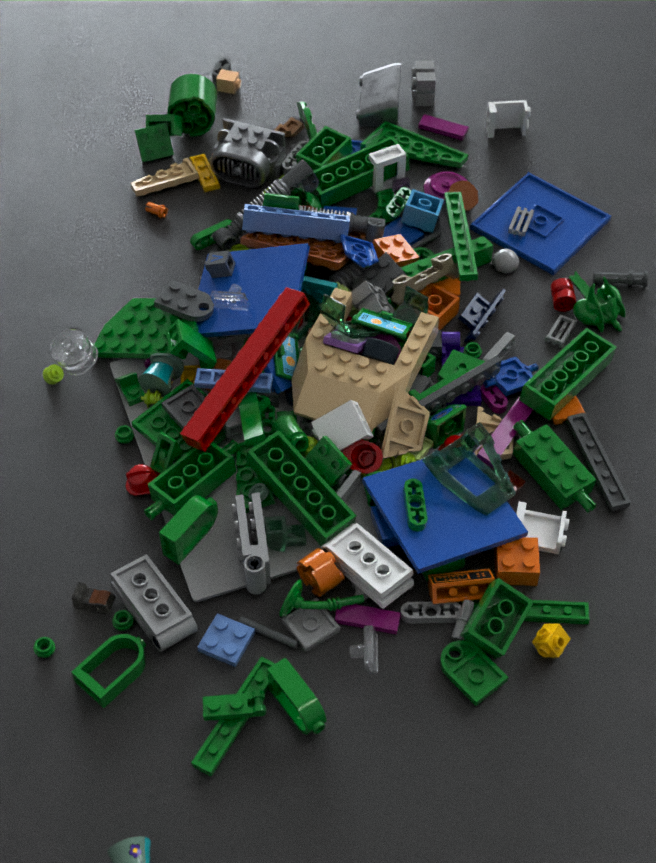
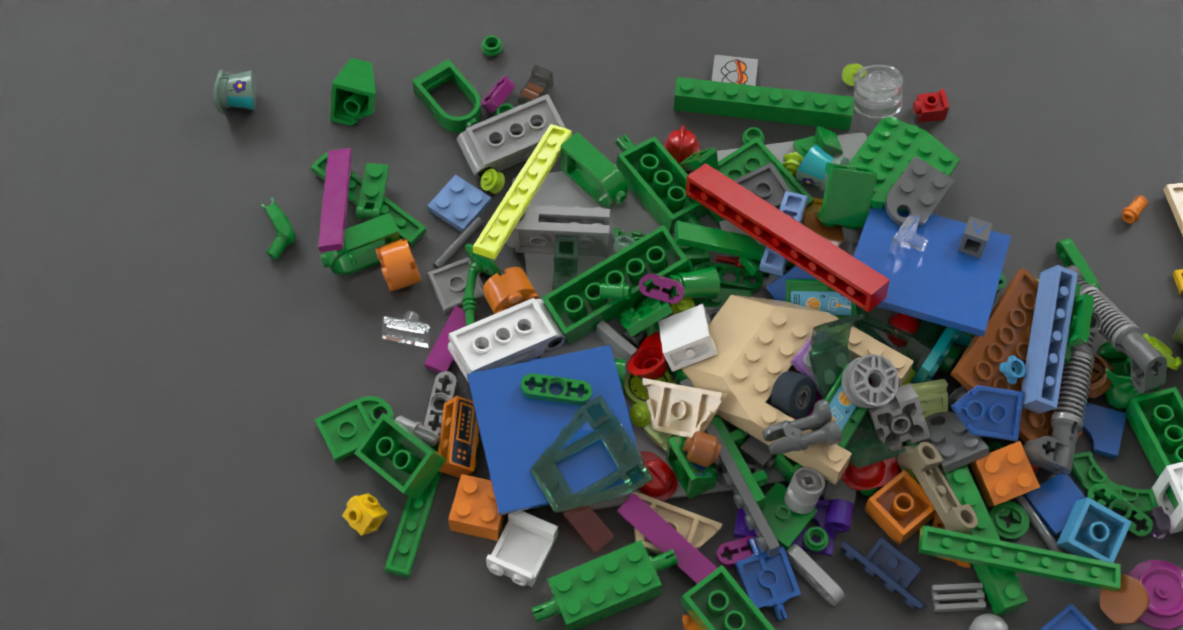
camera: 100 degrees right, 10 degrees up
none -> green arm [261,197,296,261]
none -> magenta tile [318,148,352,253]
none -> green slope [330,58,376,126]
none -> orange brick [375,238,421,292]
none -> neon yellow tile [473,124,572,260]
none -> magenta beam [481,76,515,113]
none -> lime wheel [481,169,505,194]
none -> green pin [600,283,632,302]
none -> magenta beam [639,273,685,304]
none -> green brick [673,77,854,130]
none -> dark orange head [683,431,722,467]
none -> light grey tile [712,55,758,86]
none -> dark grey piece [762,399,842,455]
none -> light grey wheel [784,467,825,514]
none -> light grey wheel [842,354,899,409]
none -> red brick [913,89,949,123]
none -> light grey tile [931,583,986,612]
none -> dark azure plate [999,355,1026,384]

